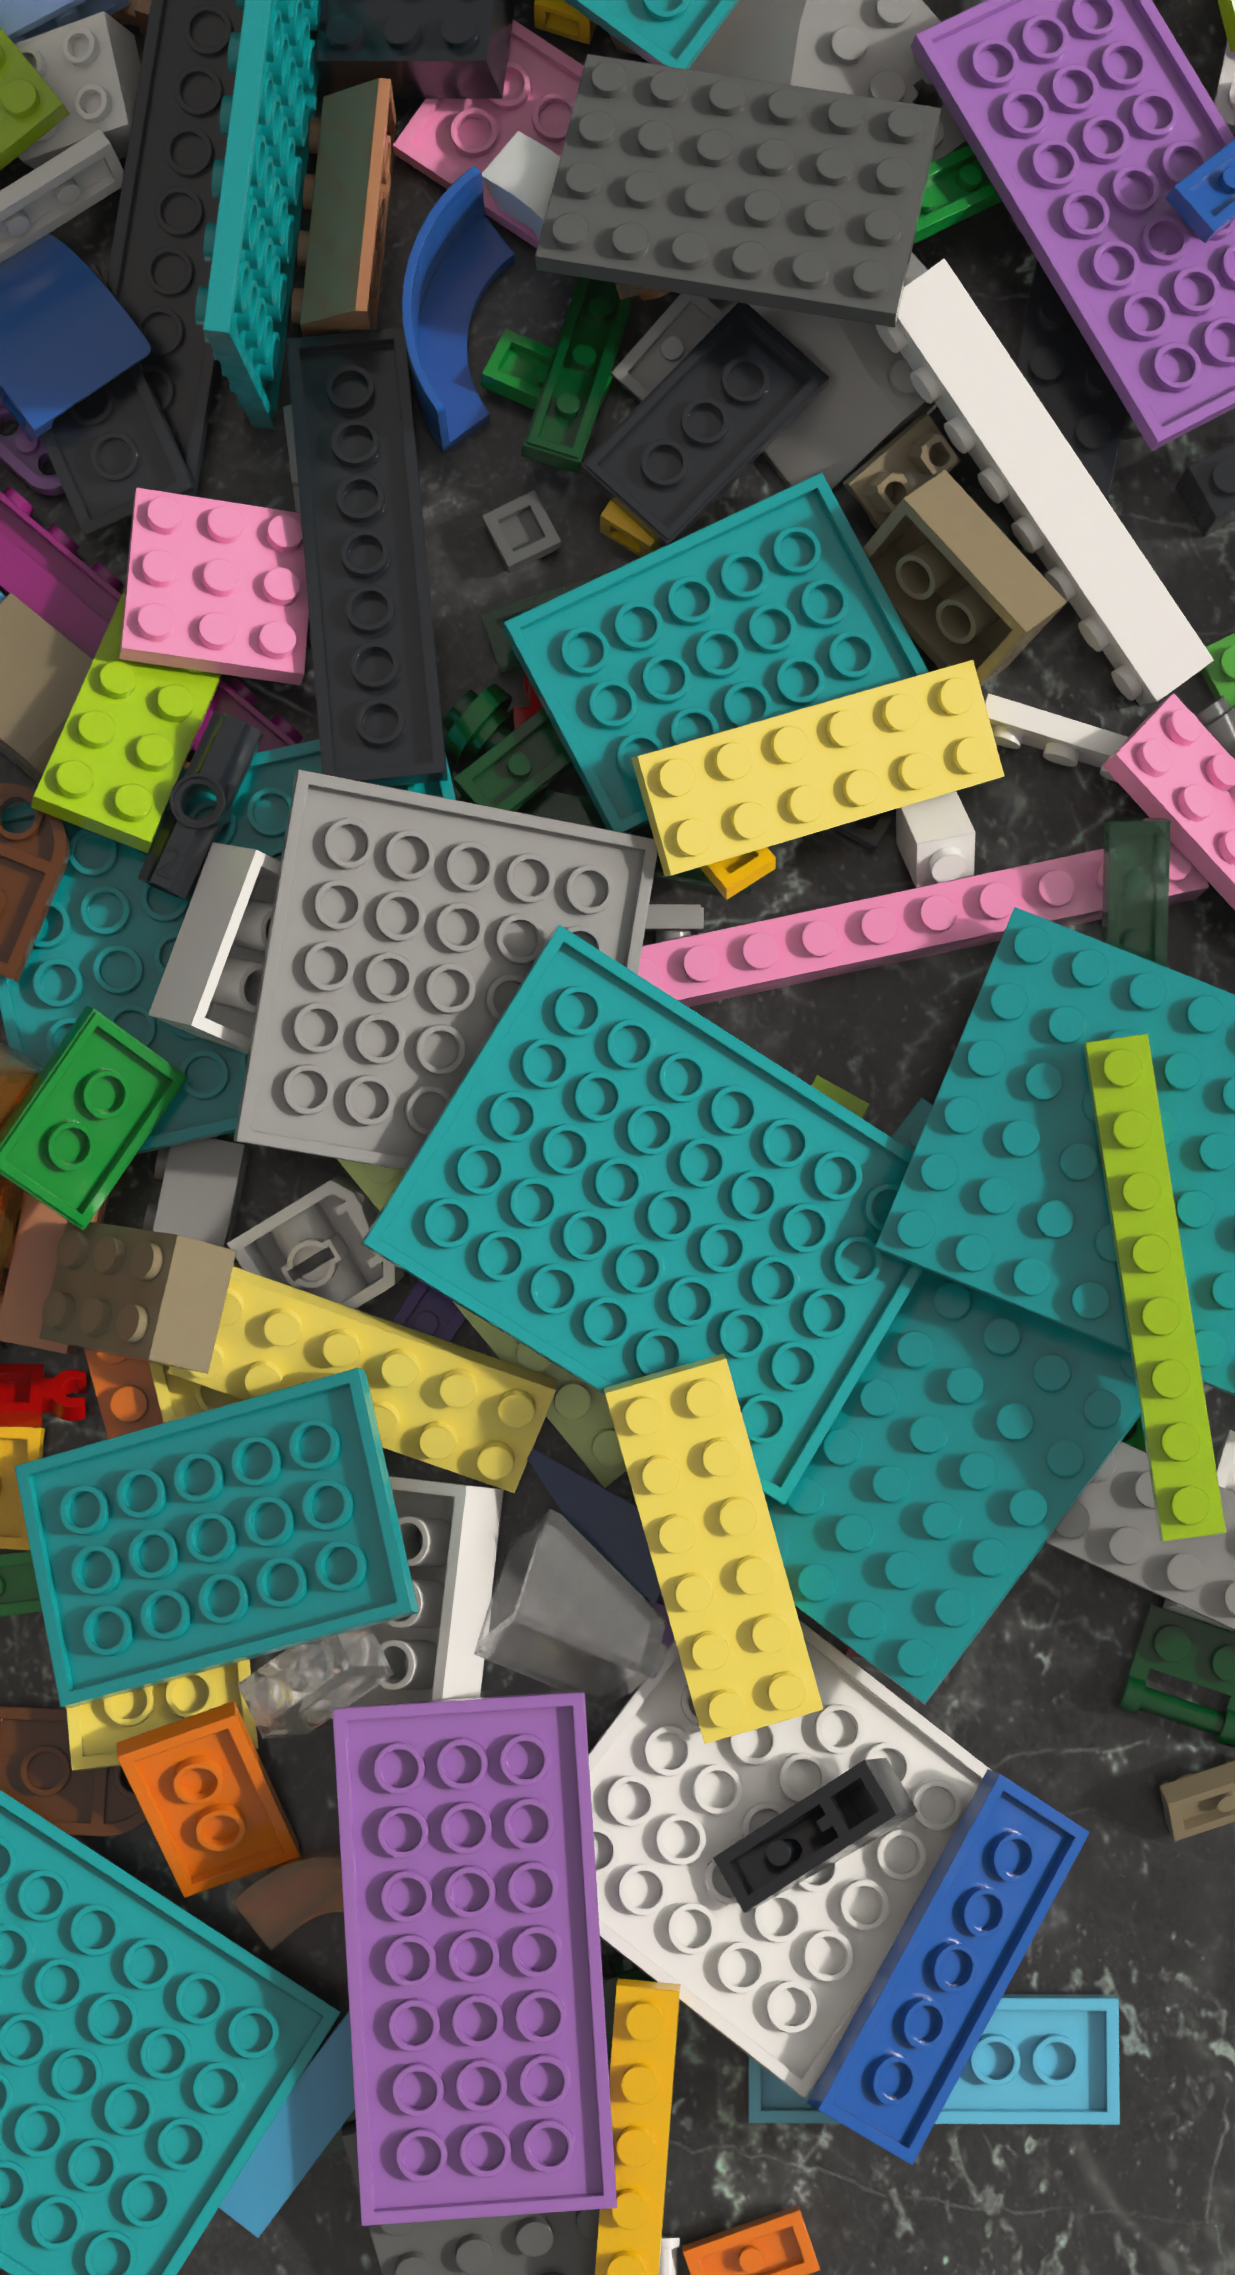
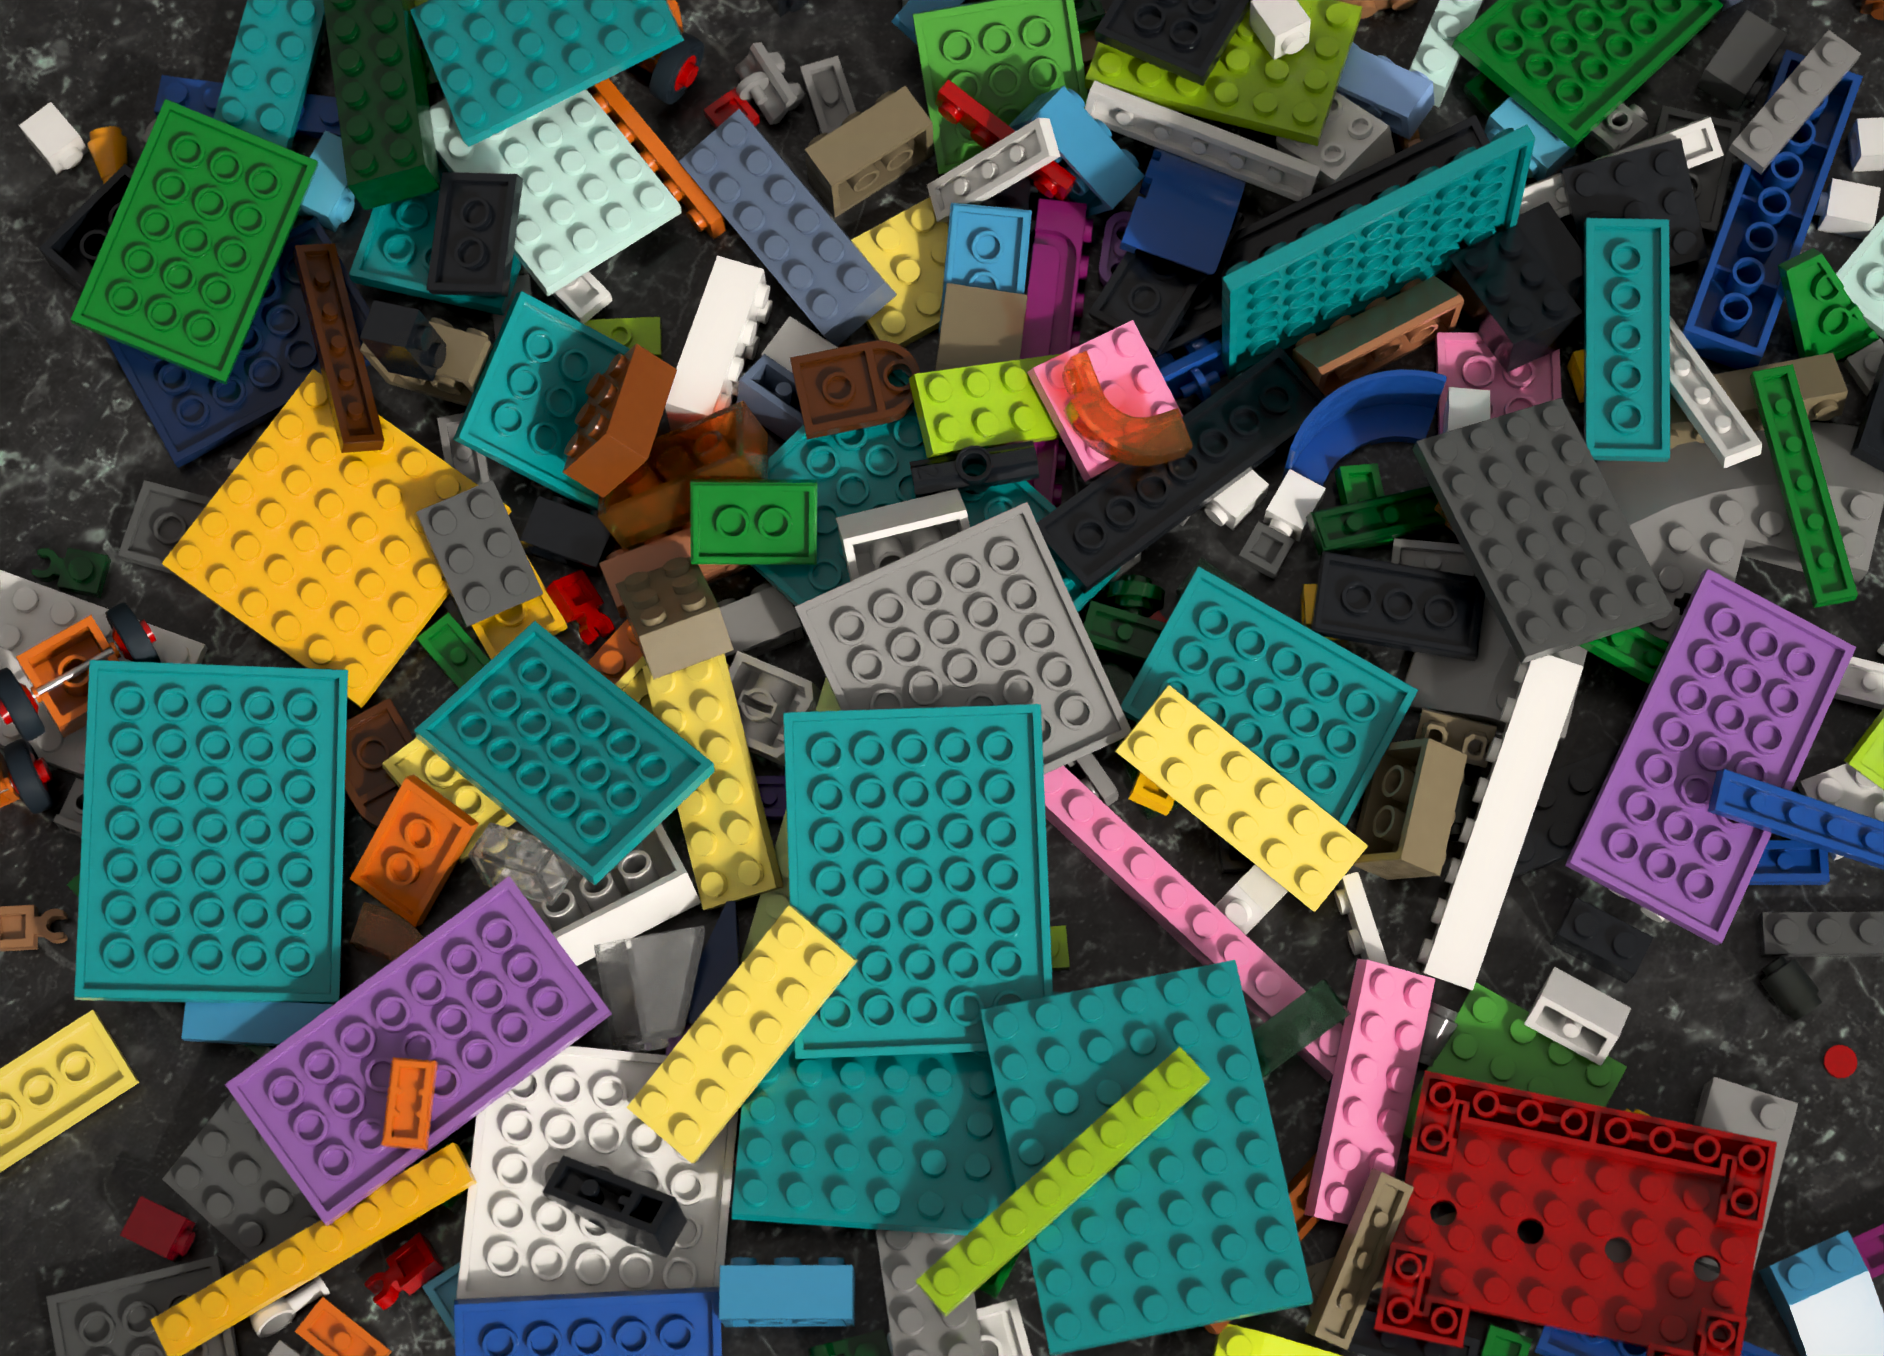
camera: 65 degrees right, 10 degrees down
none -> red plate [364,1232,444,1310]
none -> orange plate [381,1057,438,1150]
none -> dark azure brick [719,1257,856,1327]
none -> clear orange arch [1062,351,1193,466]
none -> blue hips [1153,338,1226,402]
none -> white brick [1204,470,1269,531]
none -> white brick [1263,469,1326,541]

